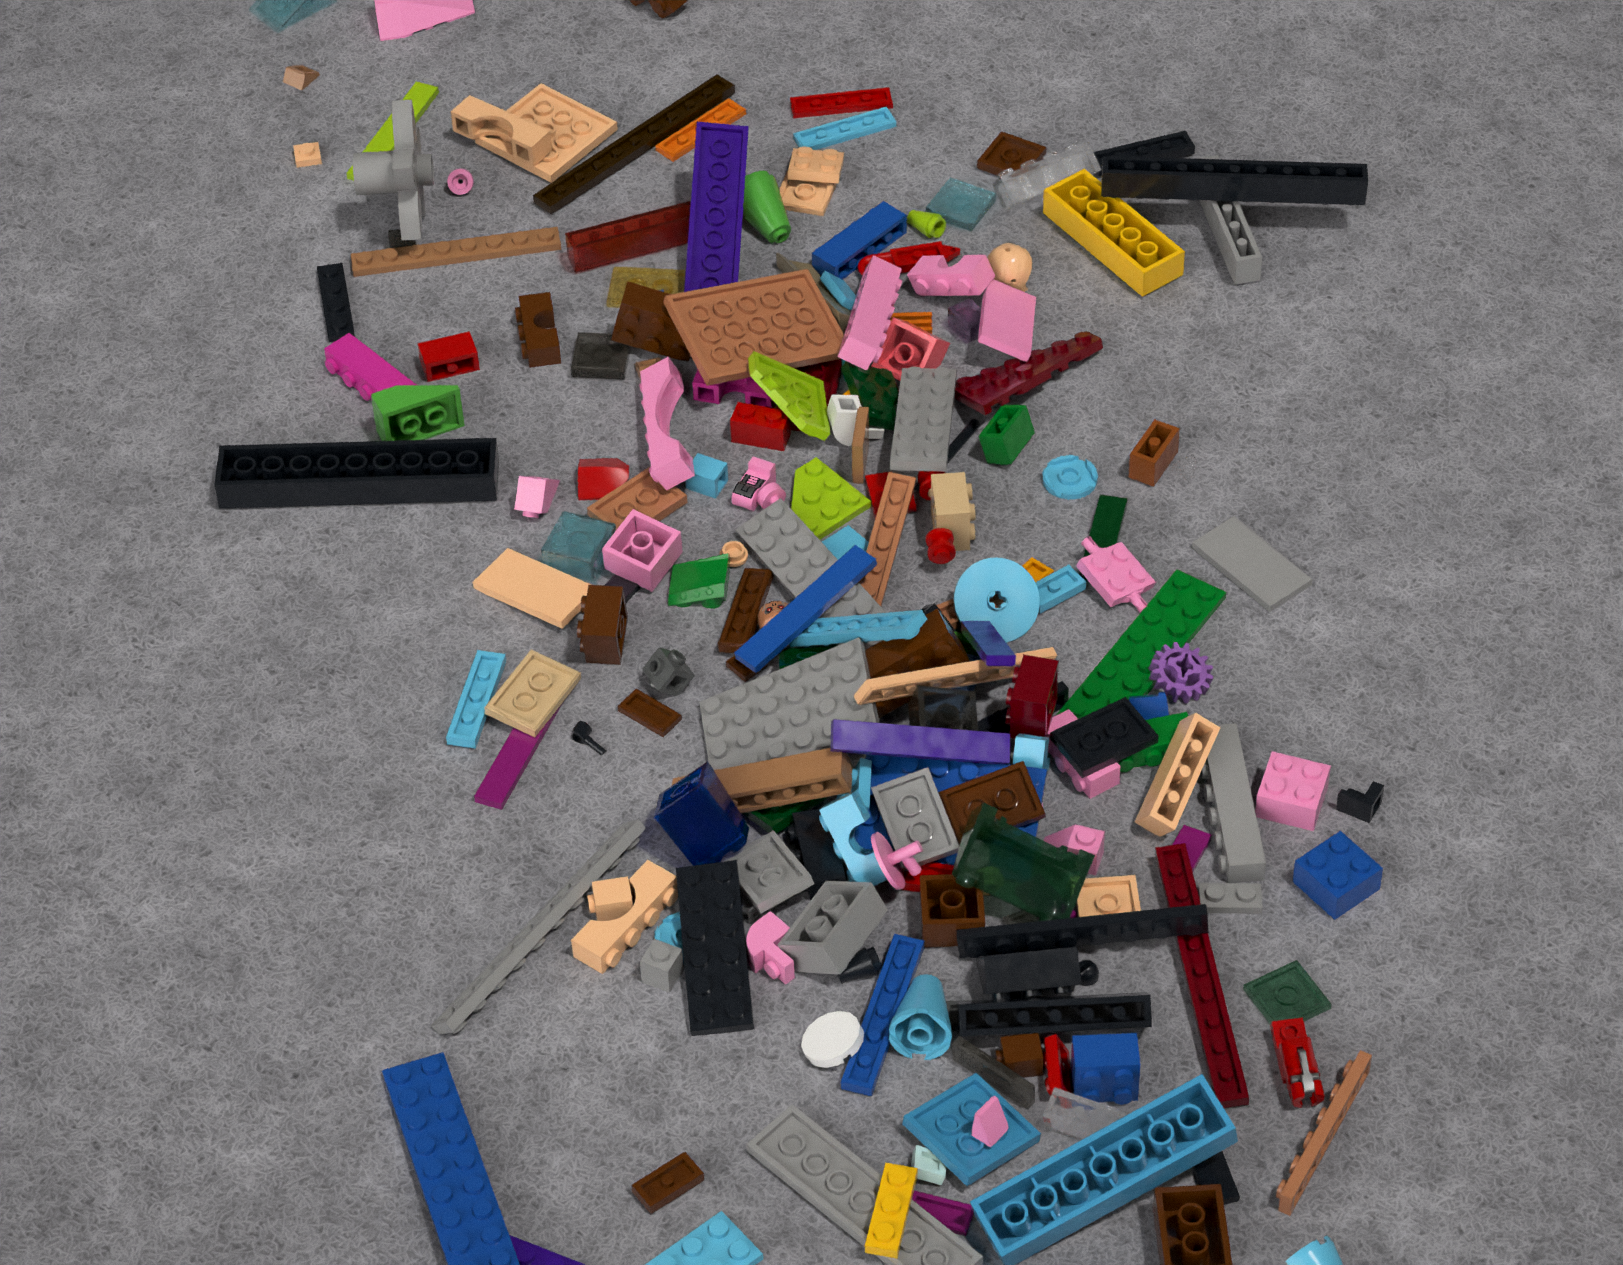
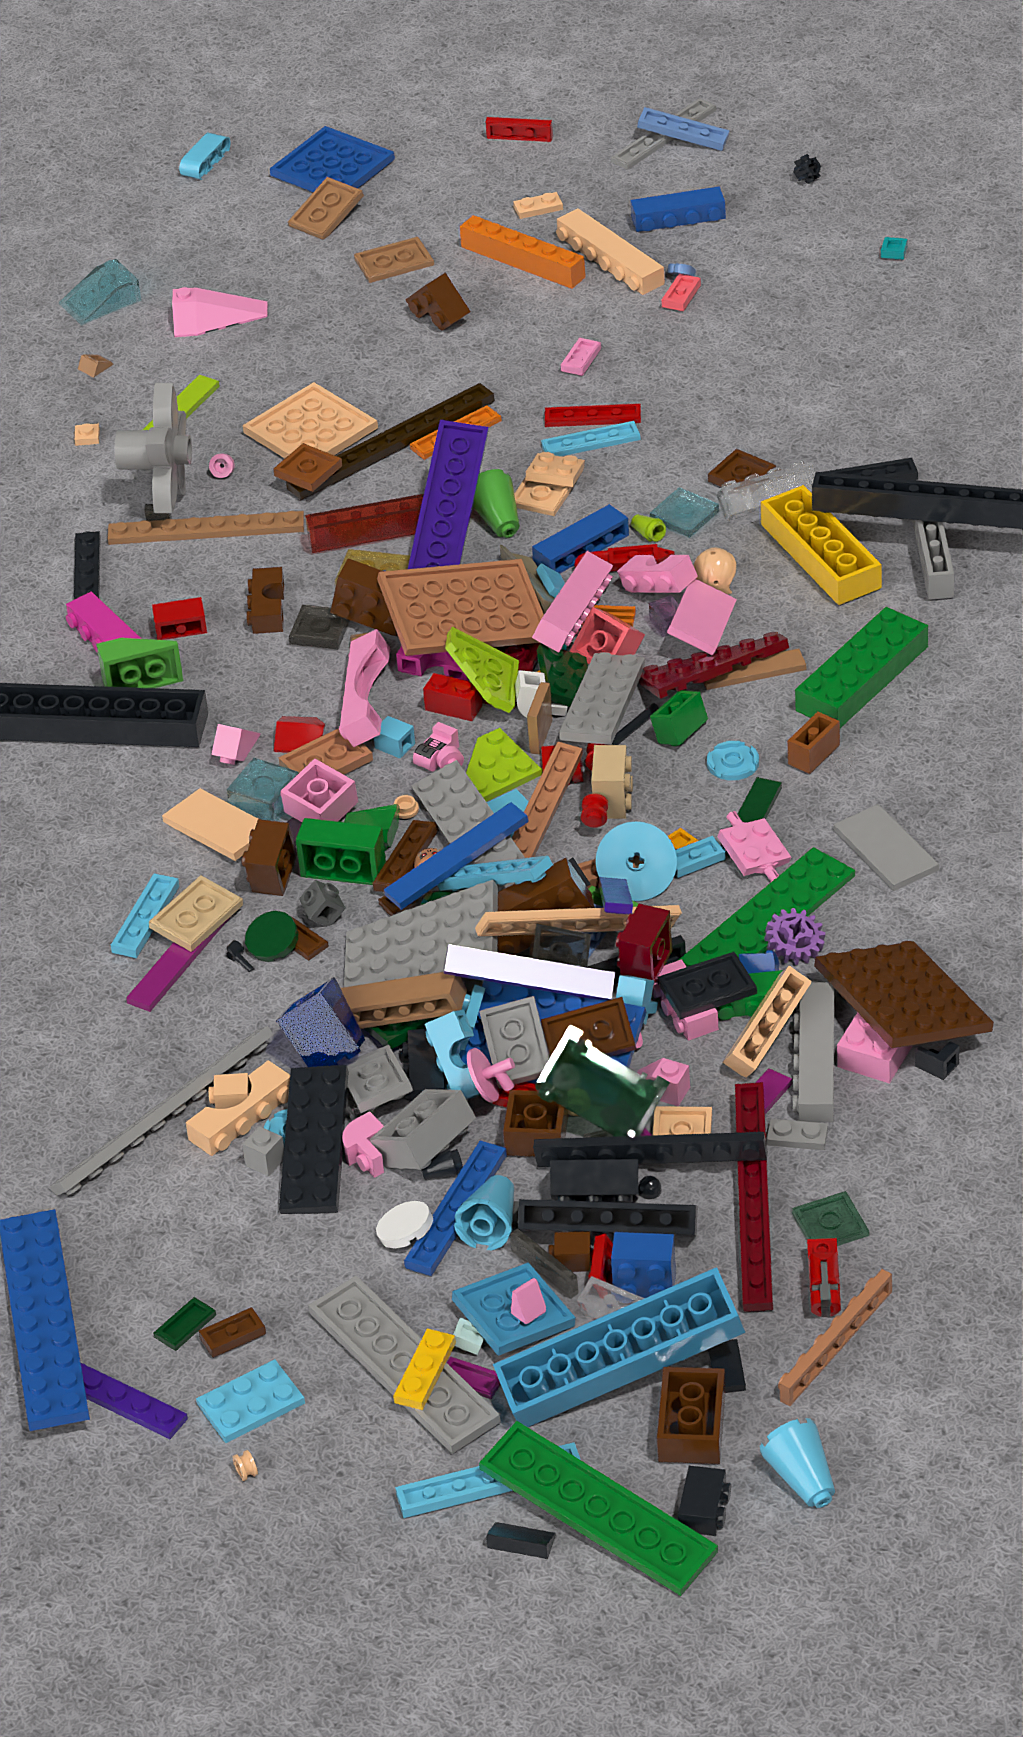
camera: 10 degrees right, 5 degrees down
light nougat arch [451,95,552,167] -> none
blue brick [1293,831,1383,920] -> none
none -> dark green tile [153,1297,216,1351]
none -> dark green tile [245,911,299,962]
none -> dark orange plate [273,443,342,492]
none -> green brick [296,818,386,885]
none -> bright pink plate [561,338,601,376]
none -> medium nougat tile [704,648,806,690]
none -> green brick [795,607,928,728]
none -> reddish brown plate [814,941,994,1048]

